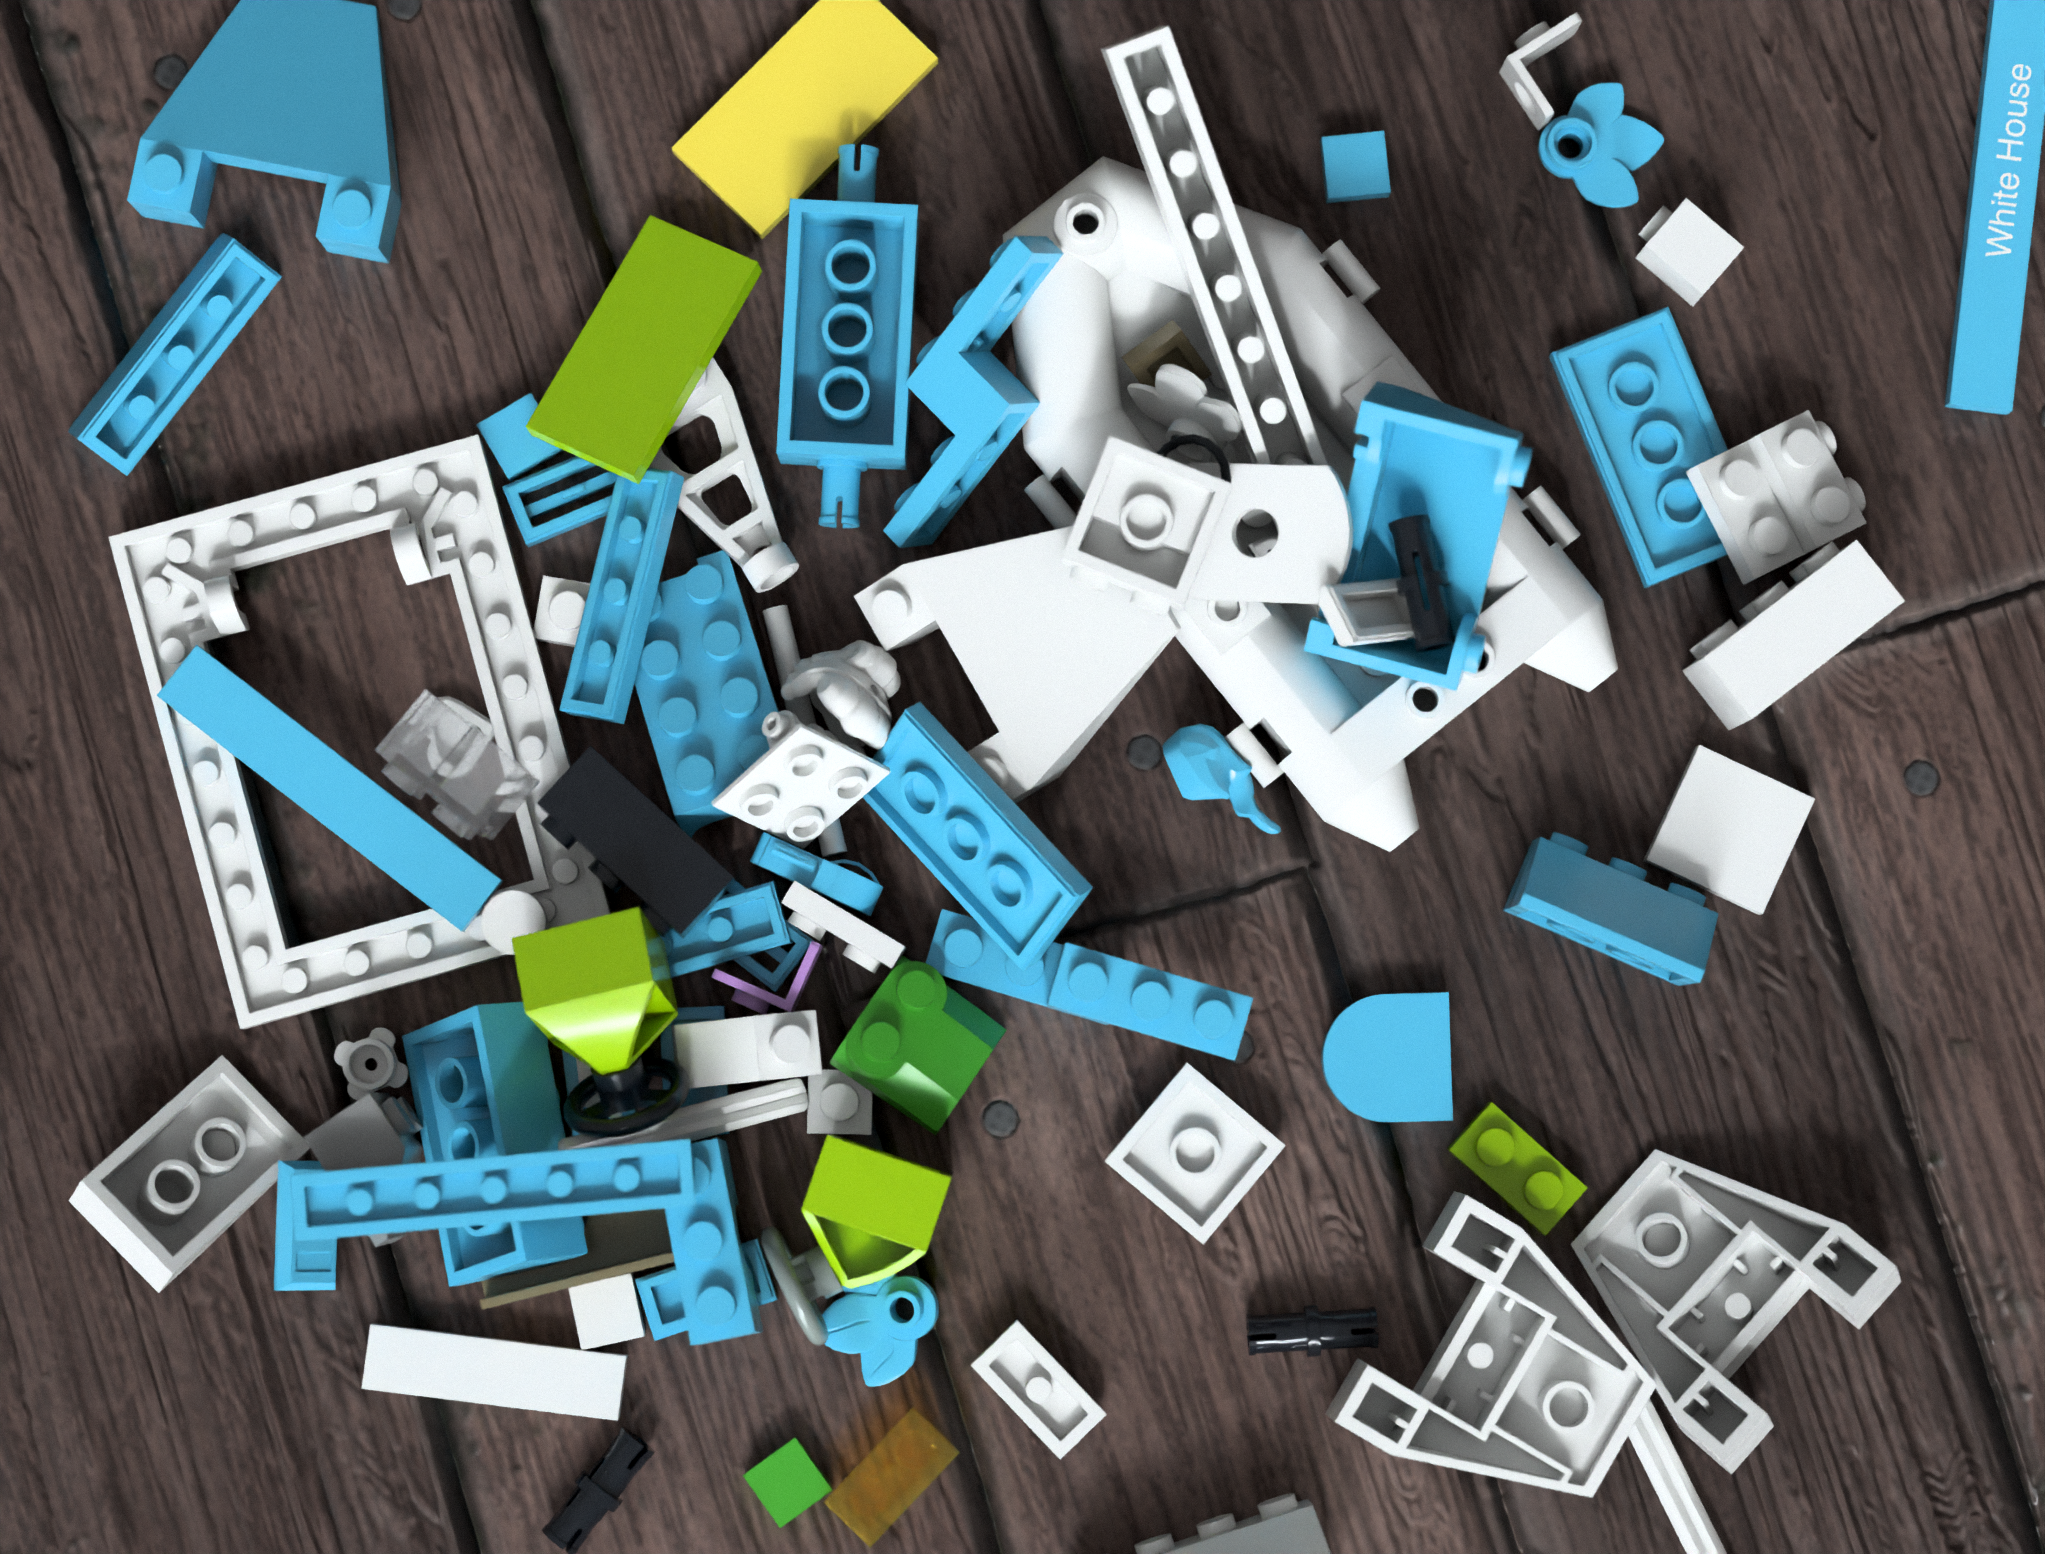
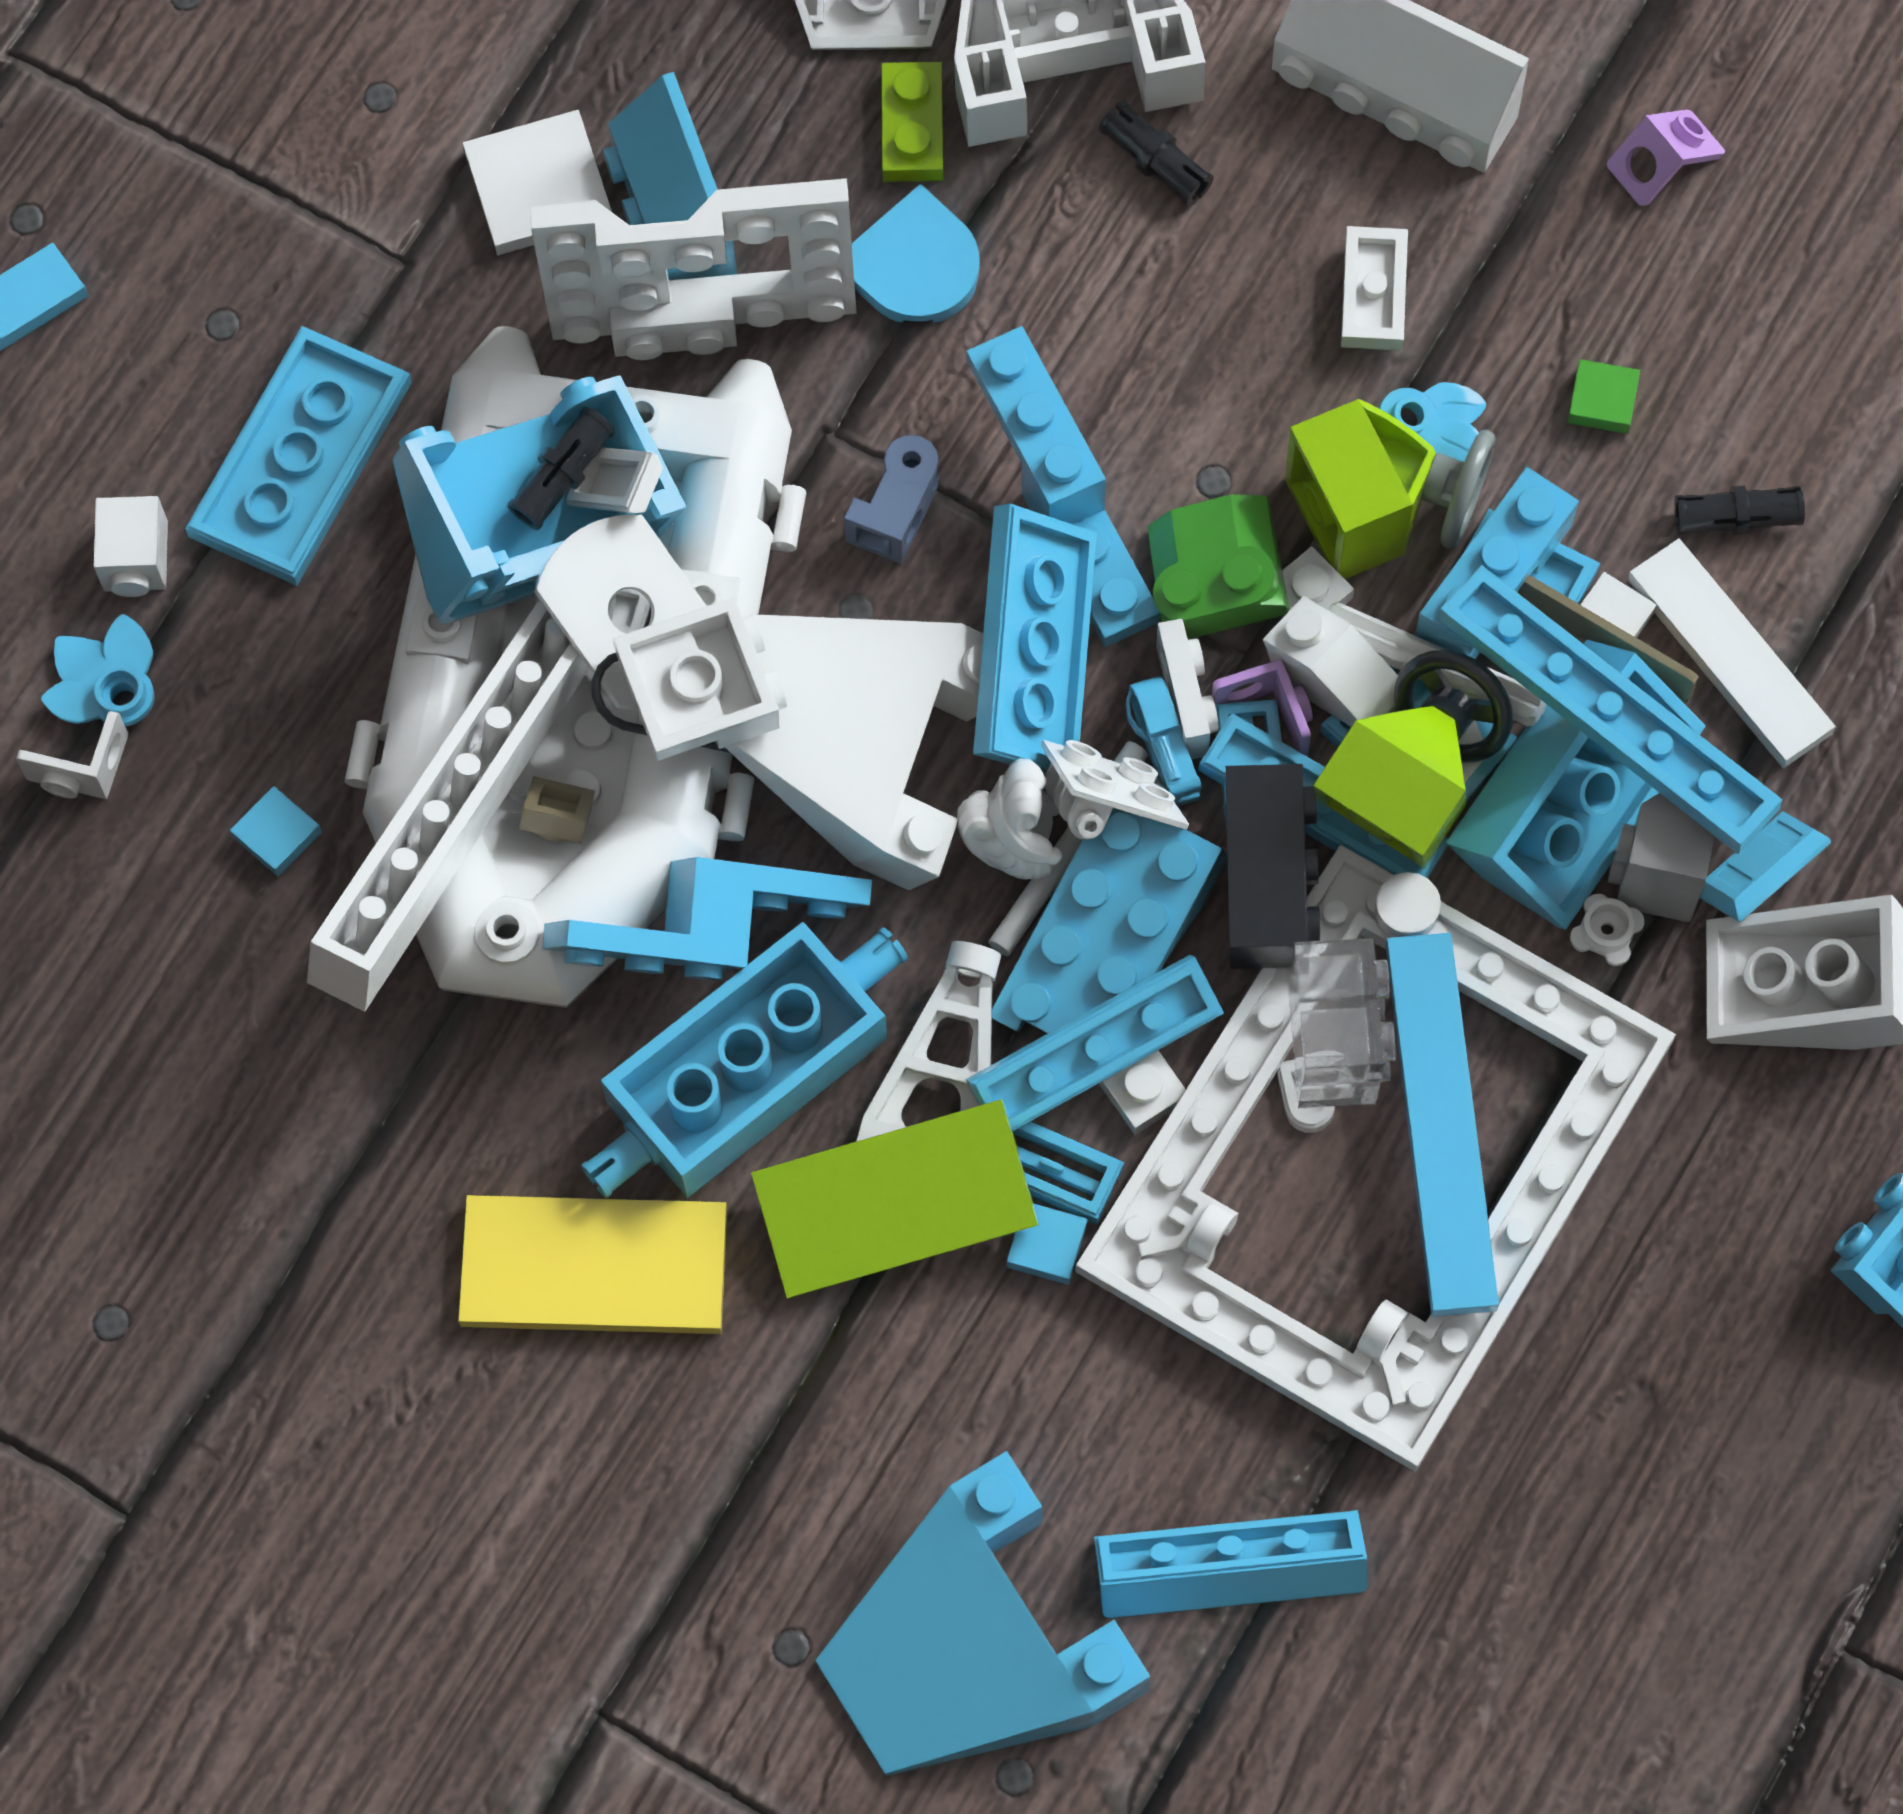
camera: 125 degrees left, 15 degrees down
clear yellow plate [823,1406,960,1547] -> none
white plate [1104,1062,1286,1244] -> none
white plate [1127,364,1242,463] -> none
medium azure piece [1162,724,1282,834] -> none
white brick [1682,540,1905,730] -> none
white plate [1686,410,1866,585] -> none
none -> white piece [529,178,857,360]
none -> sand blue leg [844,435,939,564]

